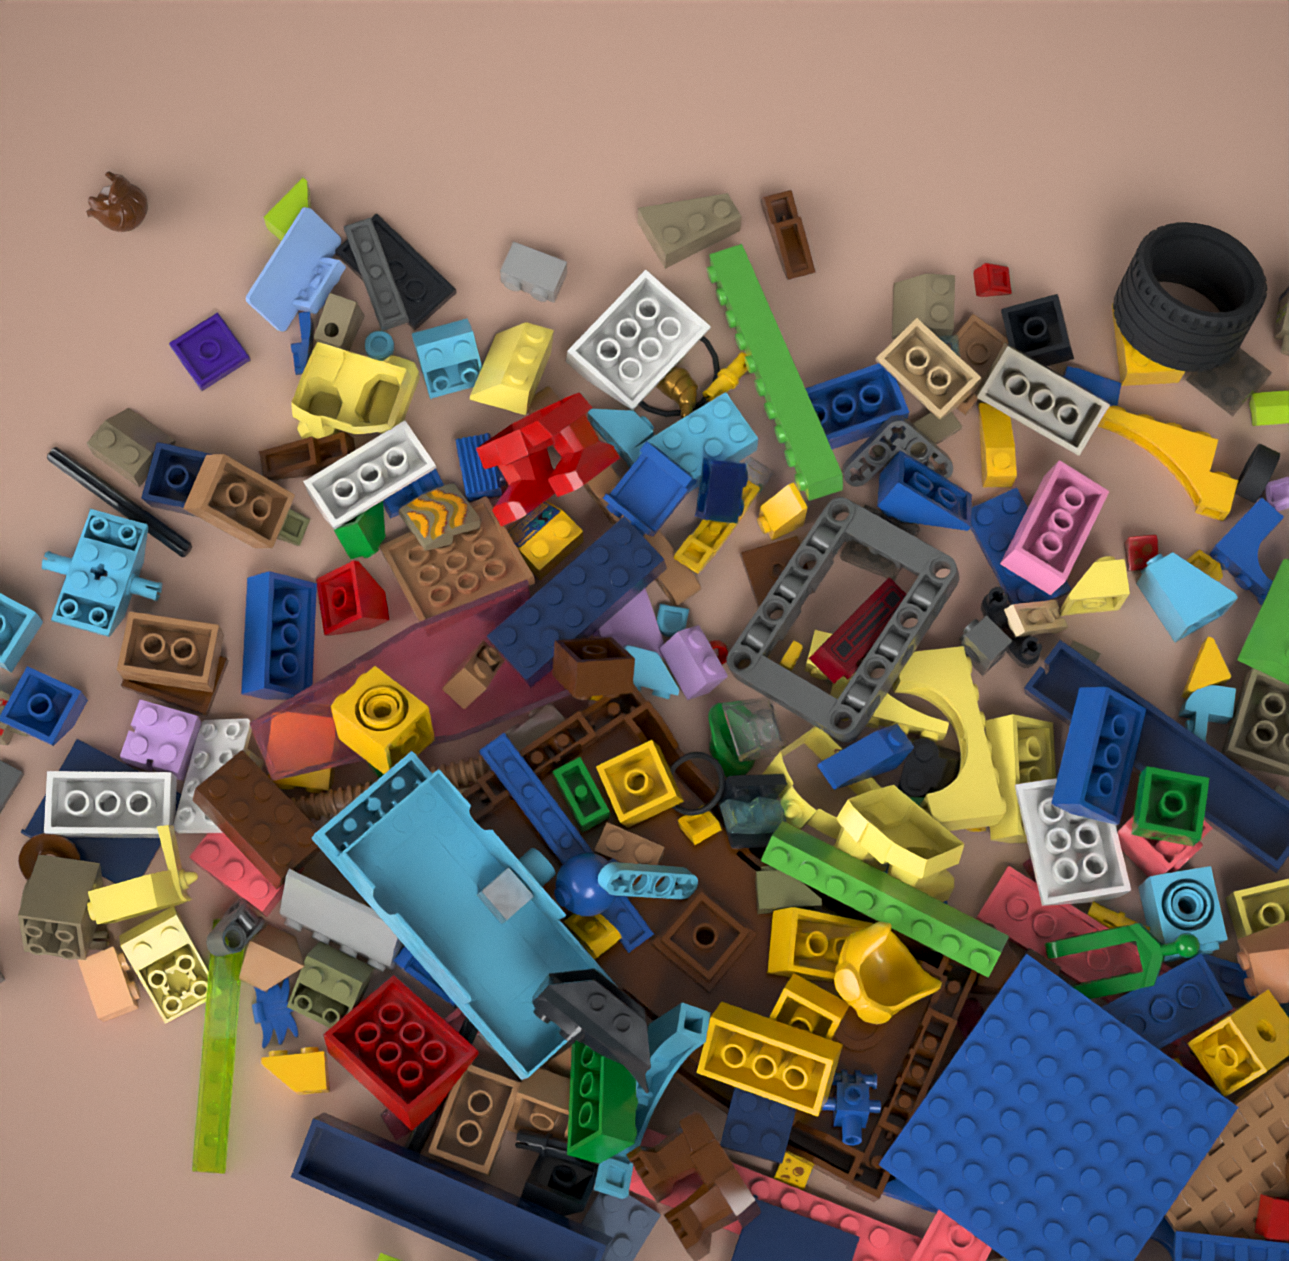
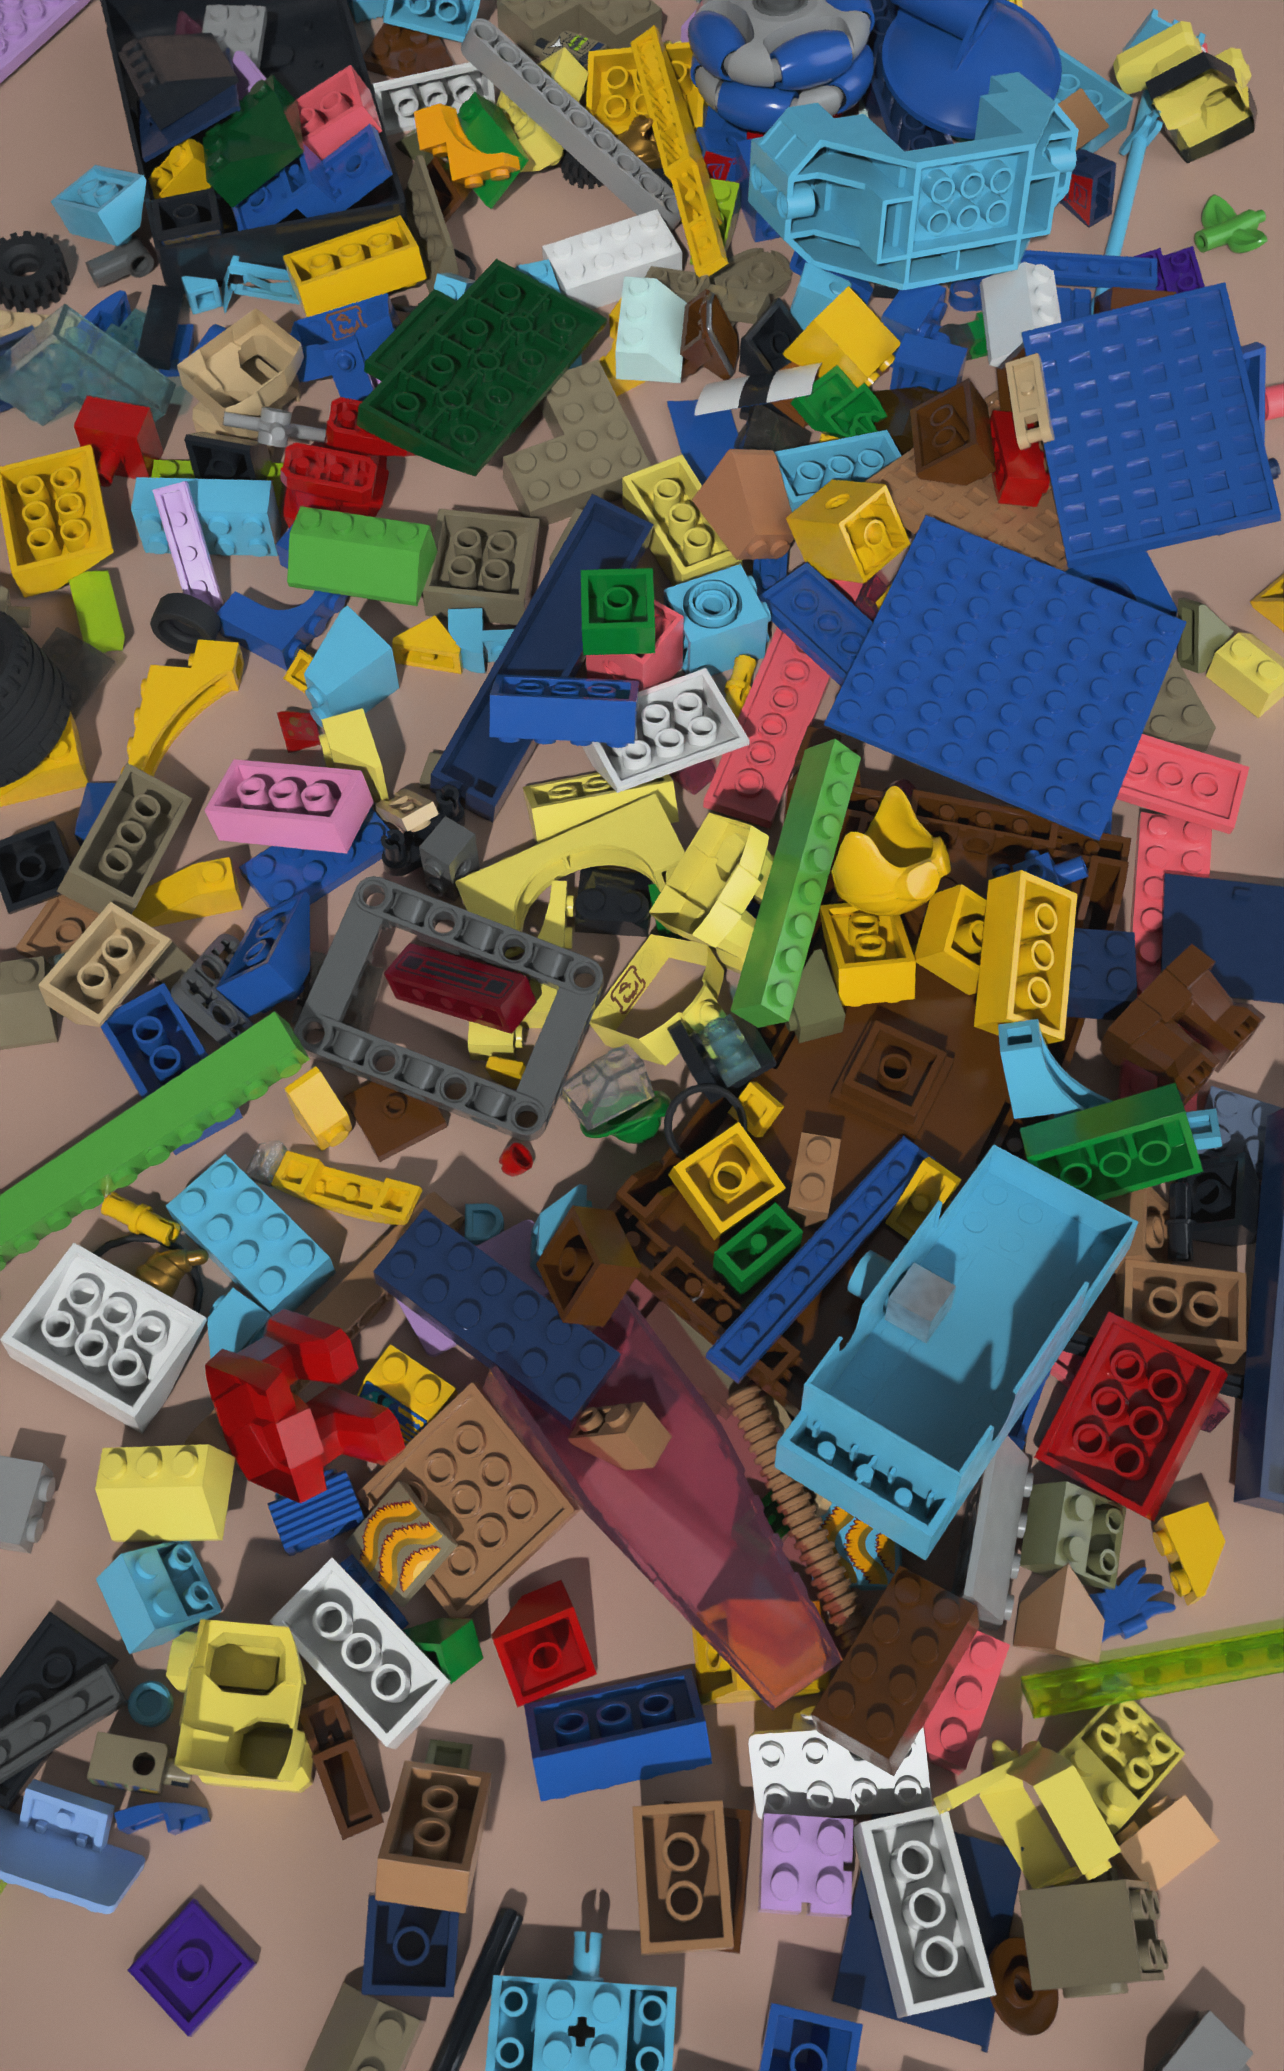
camera: 100 degrees left, 10 degrees down
dark grey piece [206,898,265,957] -> none
yellow brick [331,666,435,774] -> none
black slope [532,968,651,1094] -> none
blue brick [554,853,621,916] -> none
medium azure beam [598,862,698,899] -> none
blue panel [603,441,698,537] -> none
lavender brick [659,625,728,700] -> none
clear blue brick [695,457,748,524] -> none
blue slope [817,724,914,790] -> none
green piece [1044,923,1200,999] -> none

